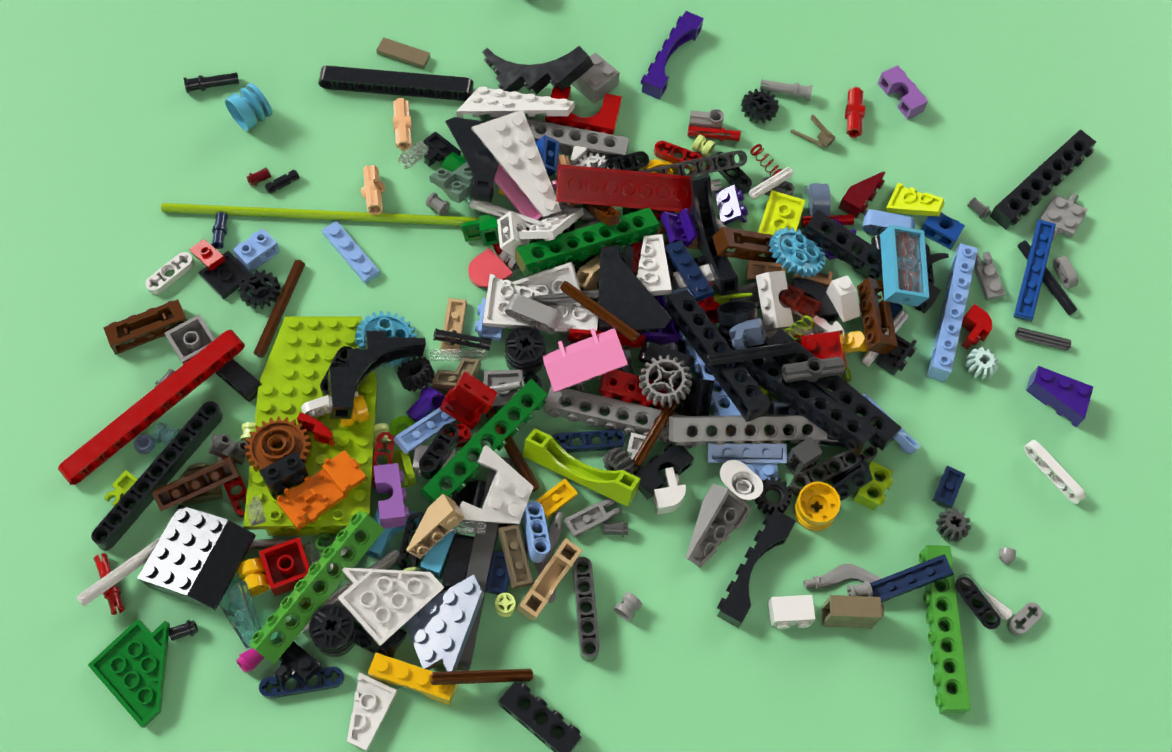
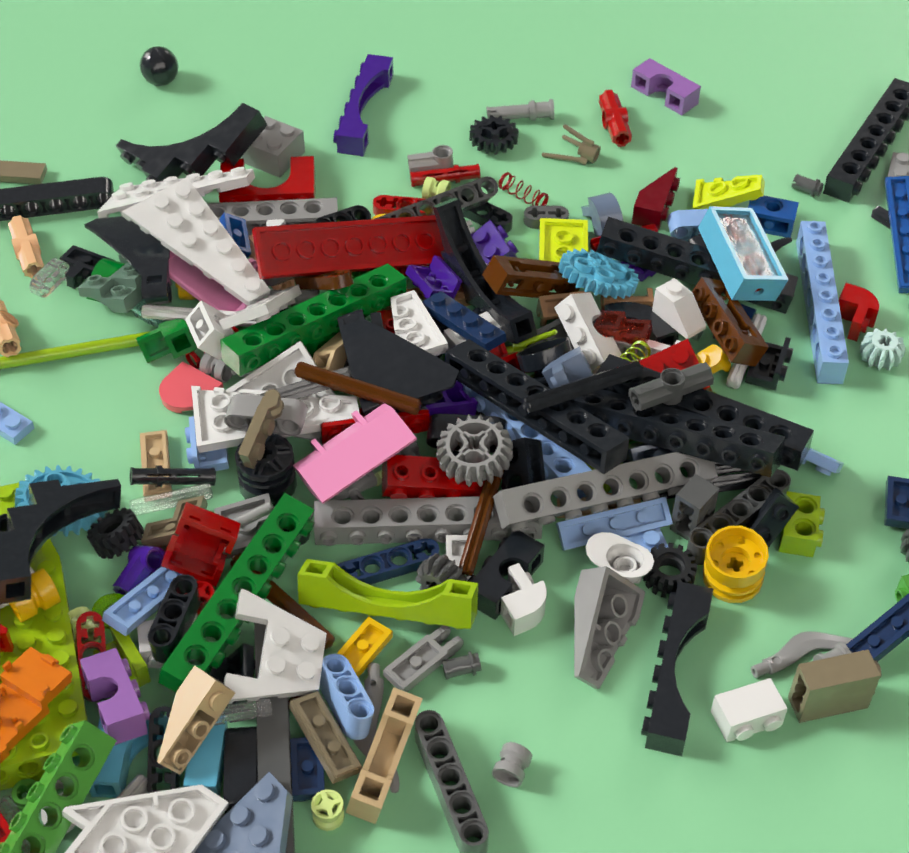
camera: 10 degrees left, 15 degrees down
light grey bush [426,192,450,216] -> none
white axle [749,167,794,200] -> none
light grey hinge [974,252,1006,300] -> none
none -> dark tan hinge [238,389,284,469]

